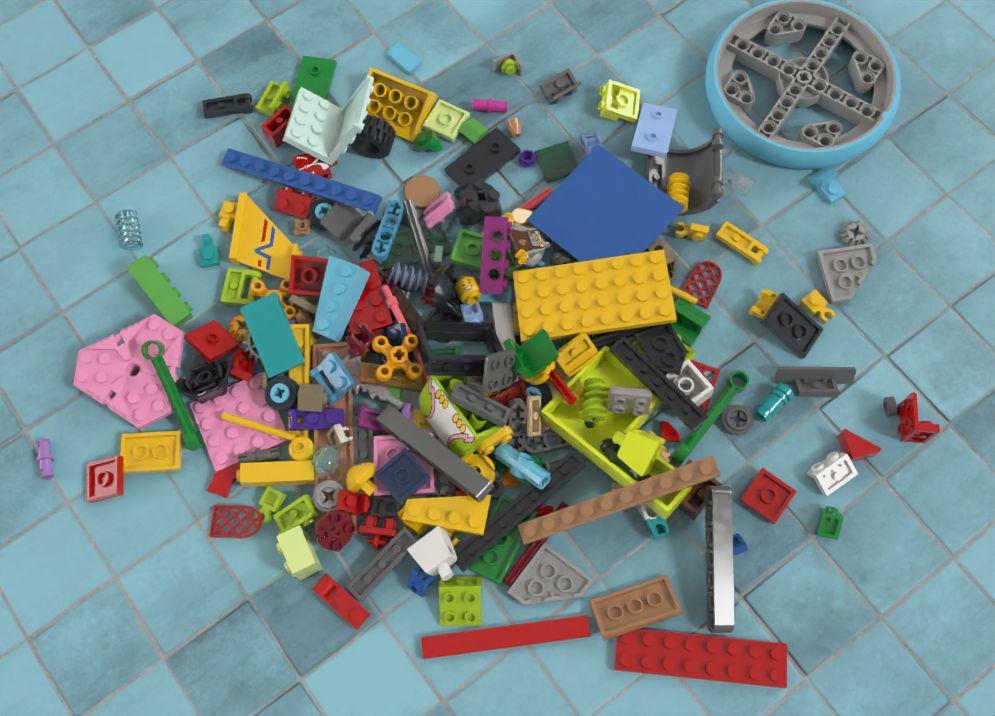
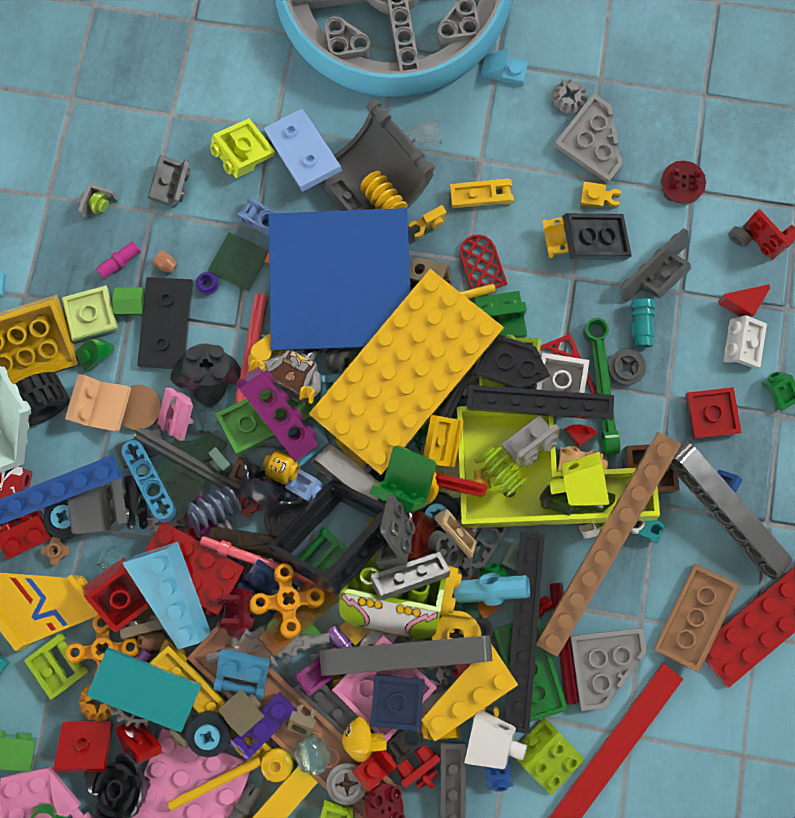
camera: 45 degrees left, 10 degrees up
none -> light nougat bracket [65,374,131,432]
none -> dark red plate [661,160,706,204]

